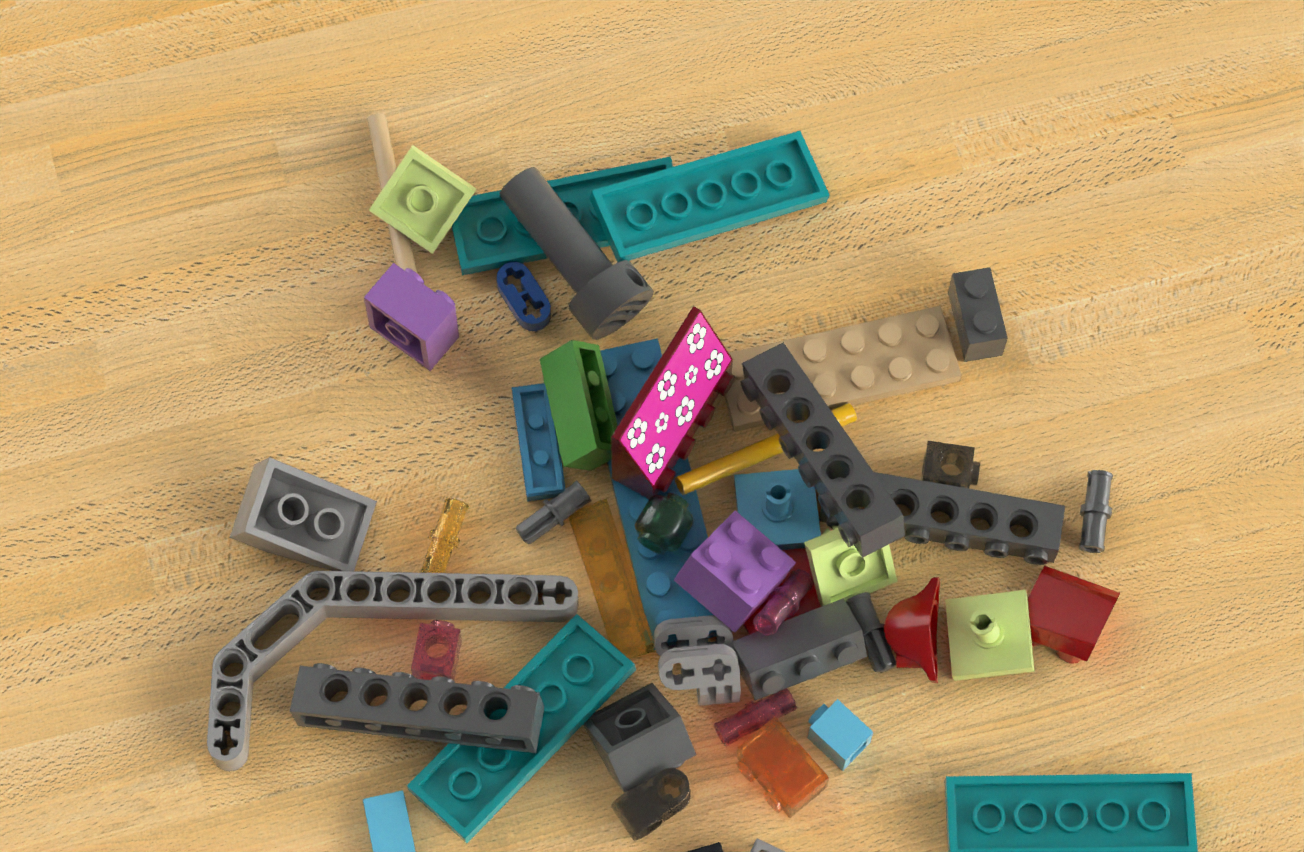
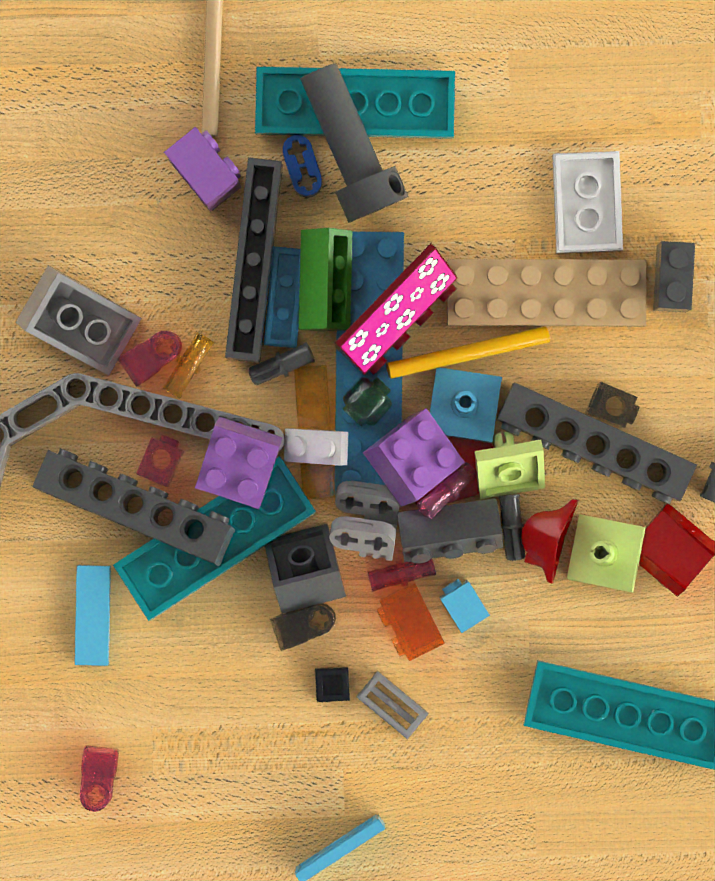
camera: 15 degrees right, 20 degrees up
yellowish green tile [369,145,477,254] -> none
teal plate [589,131,830,262] -> none
dark grey brick [740,342,905,558] -> none
none -> clear pink piece [117,331,182,387]
none -> medium lavender brick [195,417,283,509]
none -> dark grey brick [225,157,283,363]
none -> white plate [284,428,348,466]
none -> white tile [552,151,623,254]

